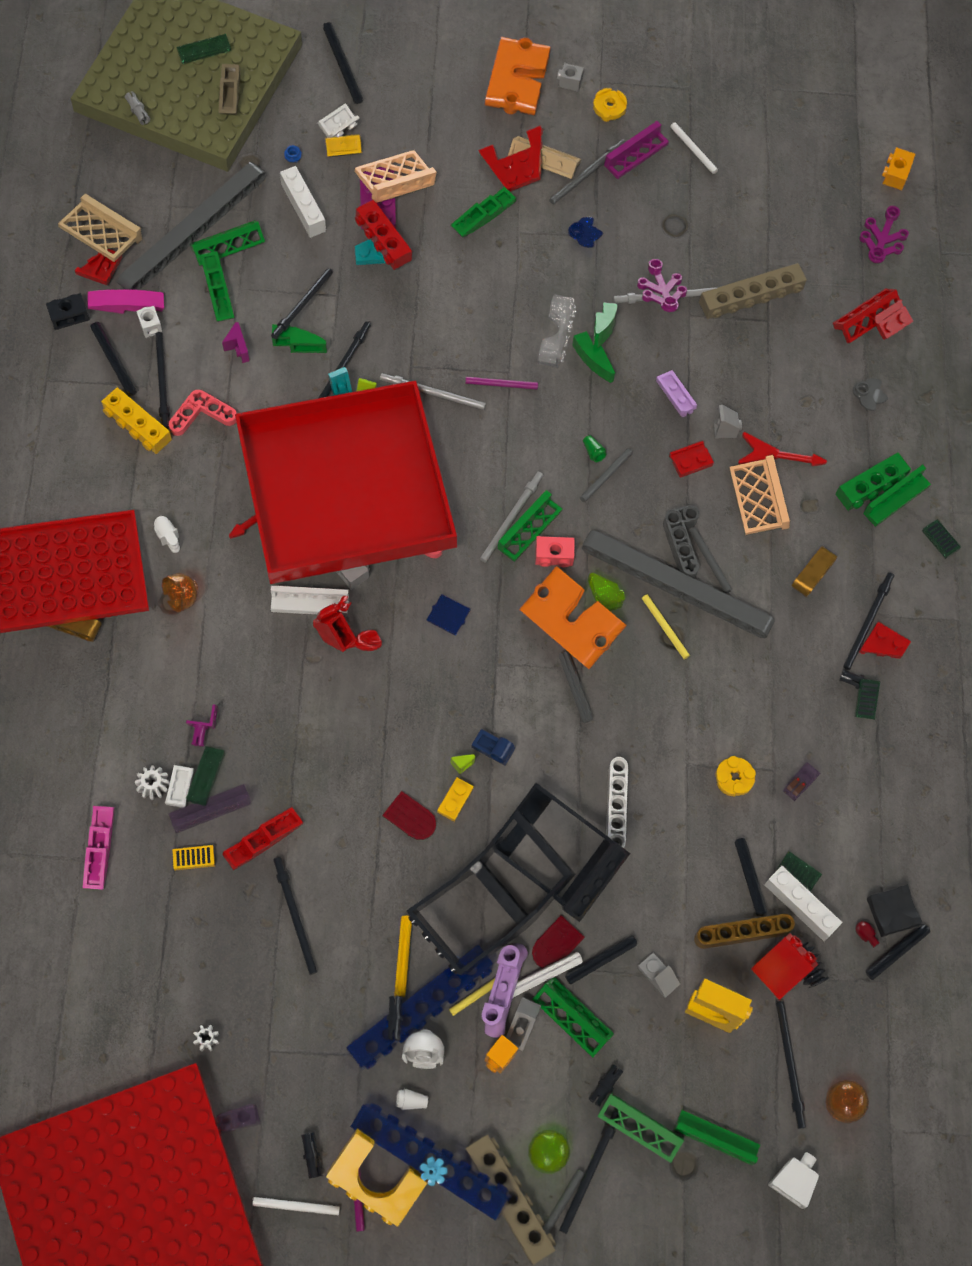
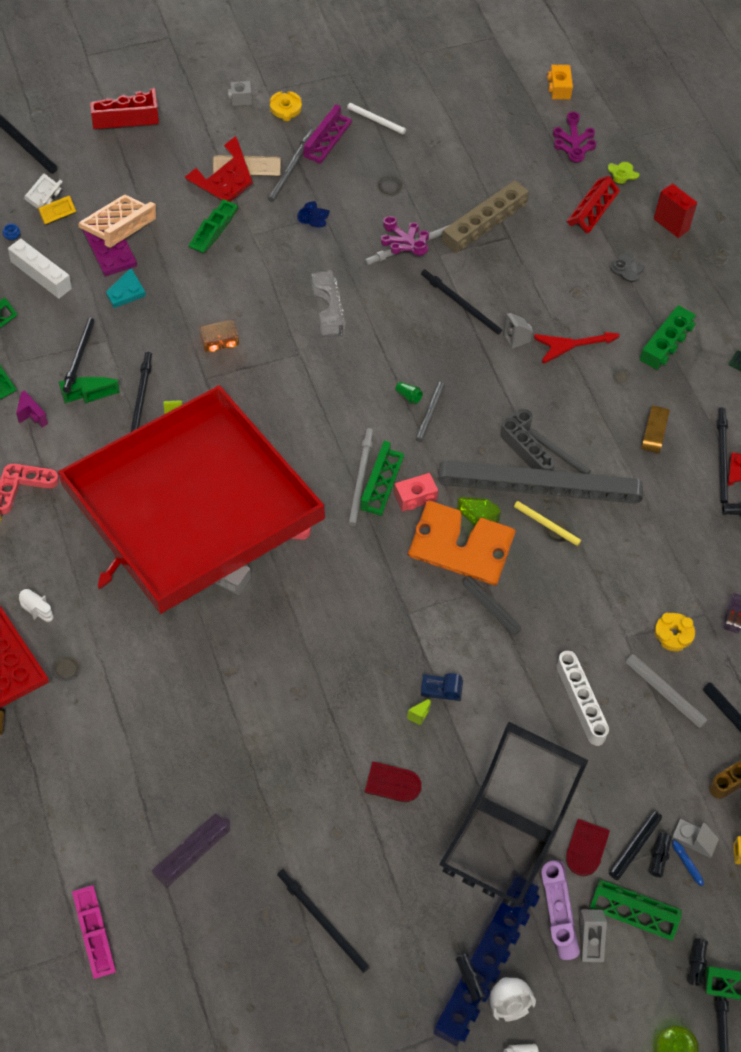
camera: 20 degrees left, 10 degrees down
white gear [135,765,170,800] -> none
clear orange cylinder [162,573,198,612] -> none
white plate [165,765,194,808] -> none
yellow tile [172,845,215,871] -> none
magenta bracket [186,704,218,747] -> none
clear green tile [186,746,225,806] -> none
red slope [222,807,304,870] -> none
white fence [271,586,349,616] -> none
red torso [313,596,382,652] -> none
teal plate [328,367,352,396] -> none
red brick [355,199,412,270] -> none
light grey bar [380,373,486,410] -> none
yellow axle [394,915,412,997] -> none
clear blue piece [426,594,471,636] -> none
yellow plate [437,777,474,822] -> none
light yellow bar [449,978,495,1016] -> none
magenta bar [465,377,538,390] -> none
light orange brick [484,1035,519,1074] -> none
orange connector [485,37,551,115] -> none
black window [495,783,631,922] -> none
white axle [513,952,583,997] -> none
green slope [572,331,615,383] -> none
slope [594,302,617,348] -> none
lavender hinge [656,370,697,417] -> none
red plate [669,441,714,478] -> none
light nougat fence [729,455,790,535] -> none
green fence [863,464,931,527] -> none
red plate [872,299,914,340] -> none
none -> red wedge [90,88,159,129]
none -> clear orange brick [199,319,239,353]
none -> black bar [421,269,502,335]
none -> lime plate [608,162,640,184]
none -> light grey axle [626,654,707,728]
none -> black pin [649,833,672,878]
none -> red brick [654,183,698,238]
none -> blue piece [672,840,704,886]

